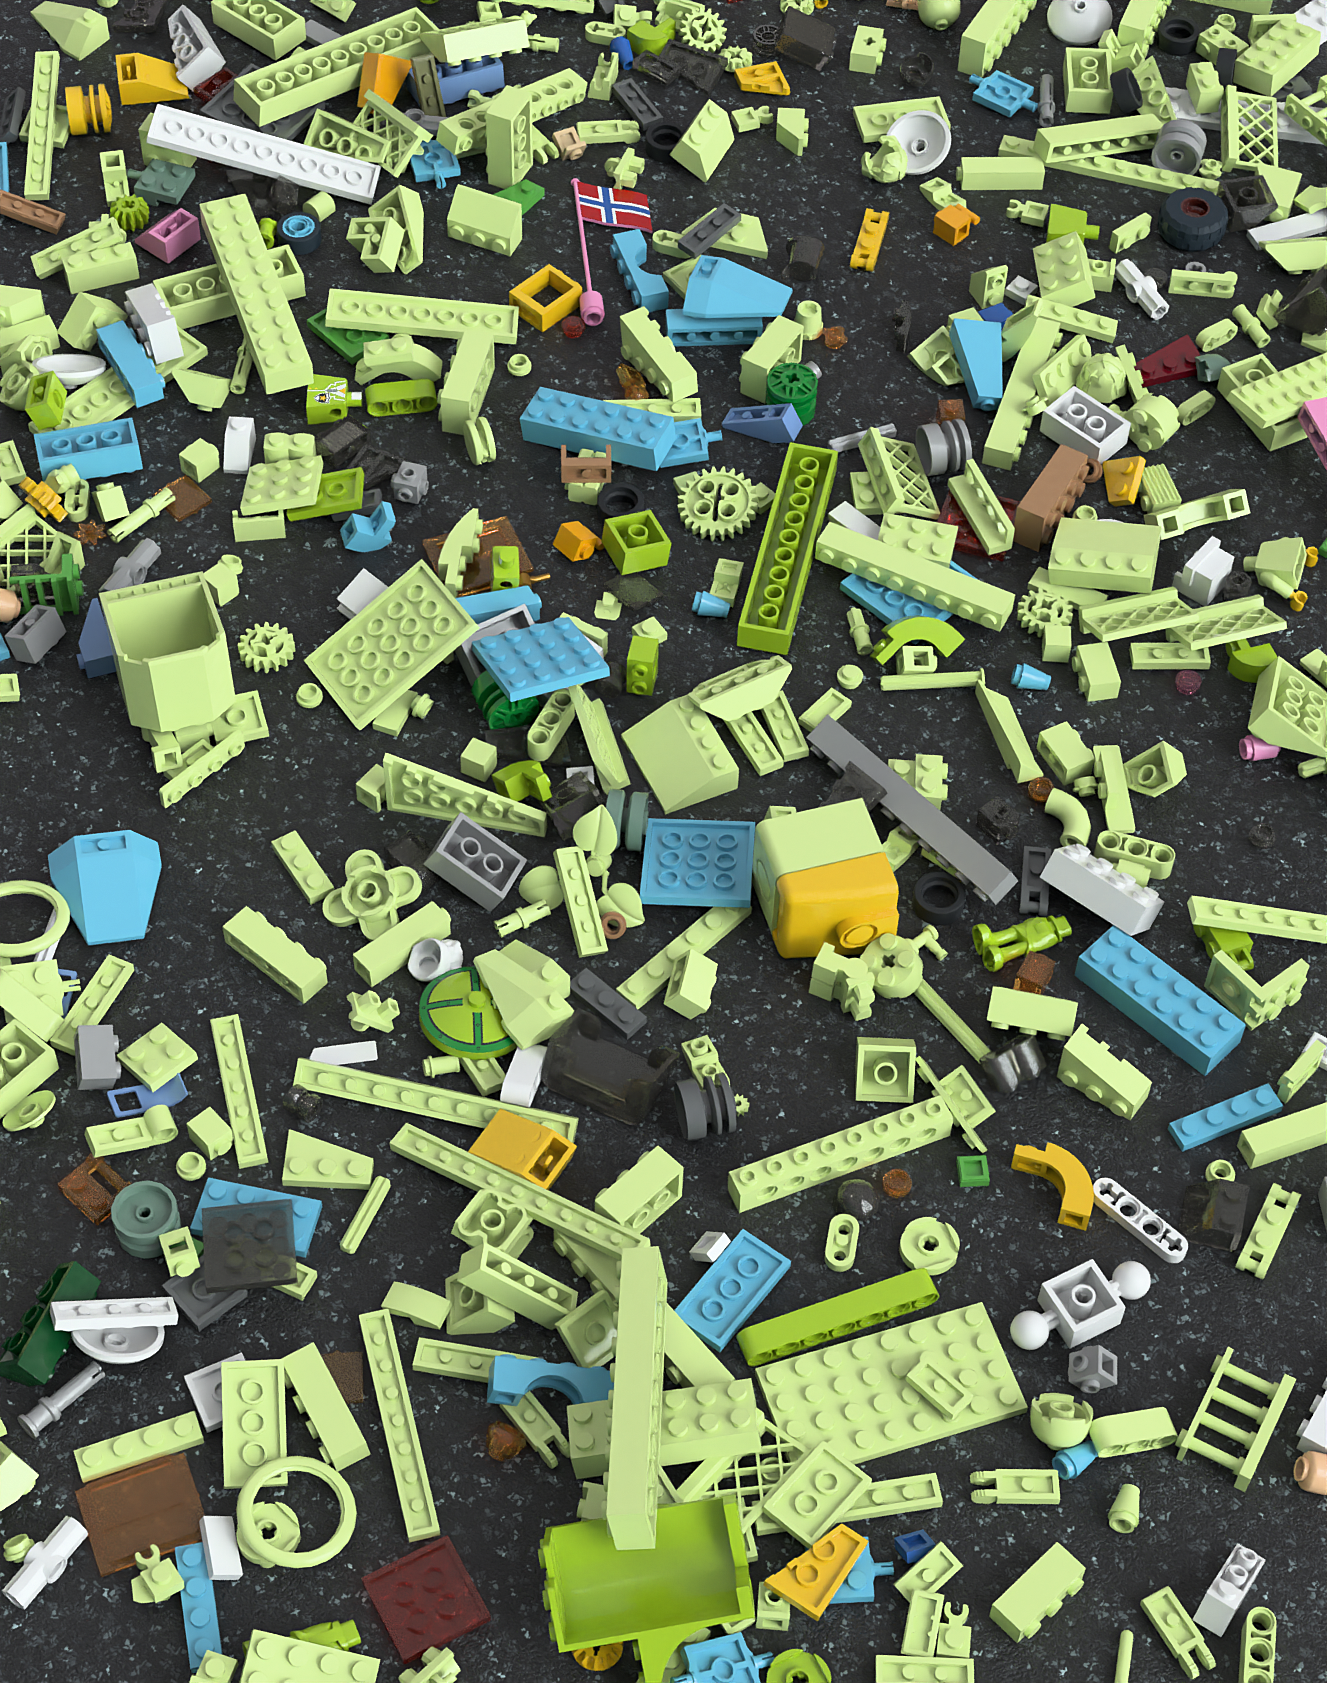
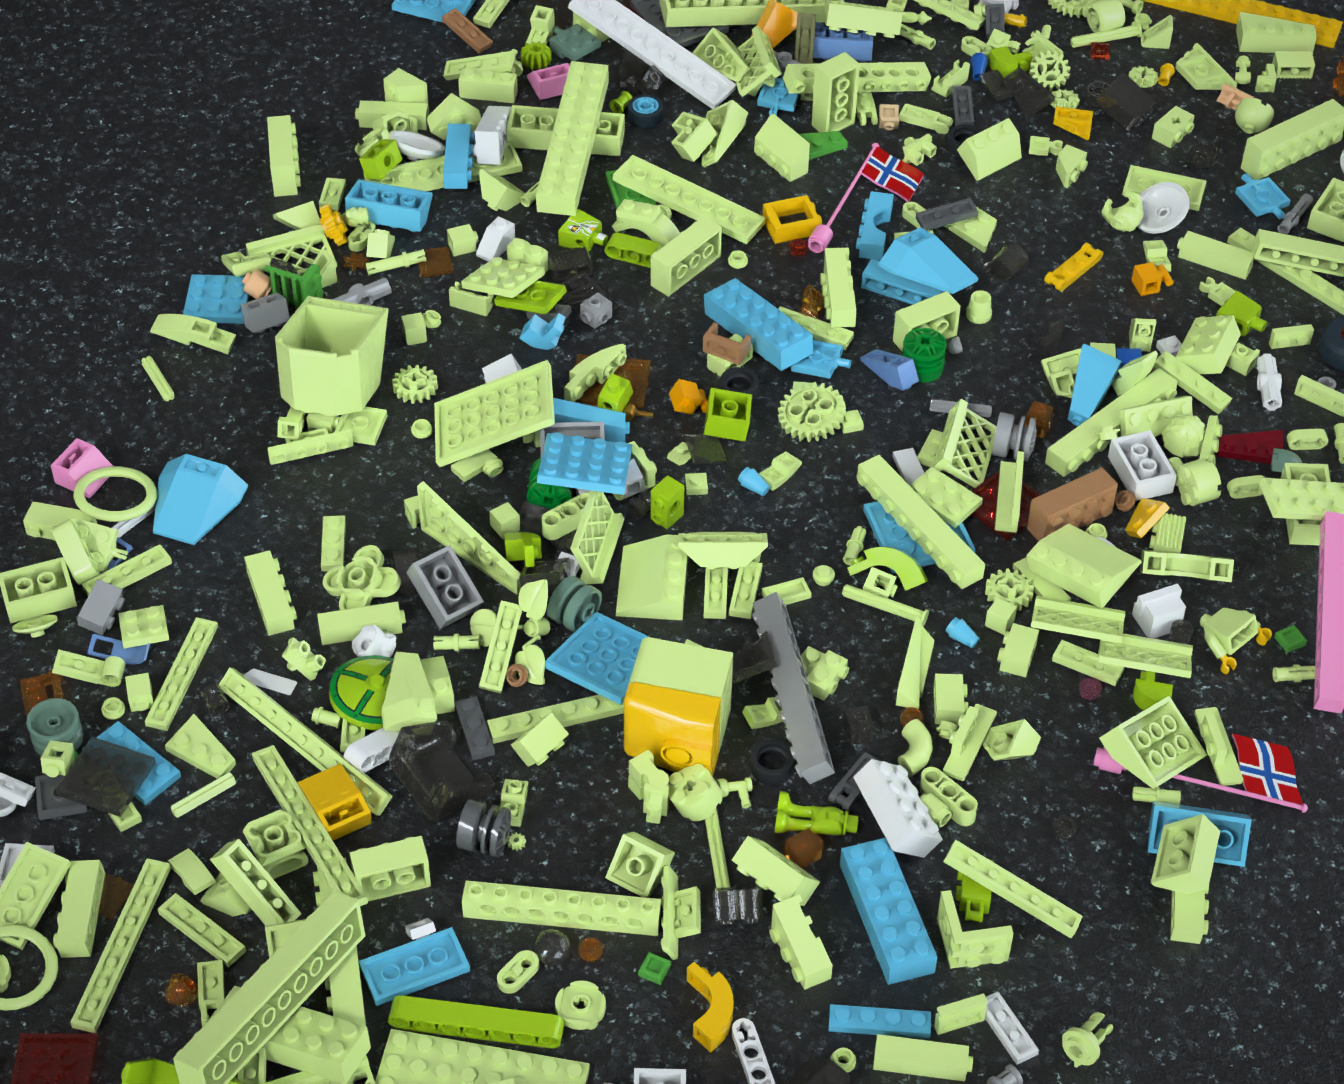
camera: 30 degrees right, 5 degrees down
yellowish green brick [303,191,336,222] -> none
yellowish green head [463,416,496,465] -> none
medium azure arch [487,1354,614,1406] -> none
lime brick [737,442,838,655] -> none
clear orange plate [822,326,848,349] -> none

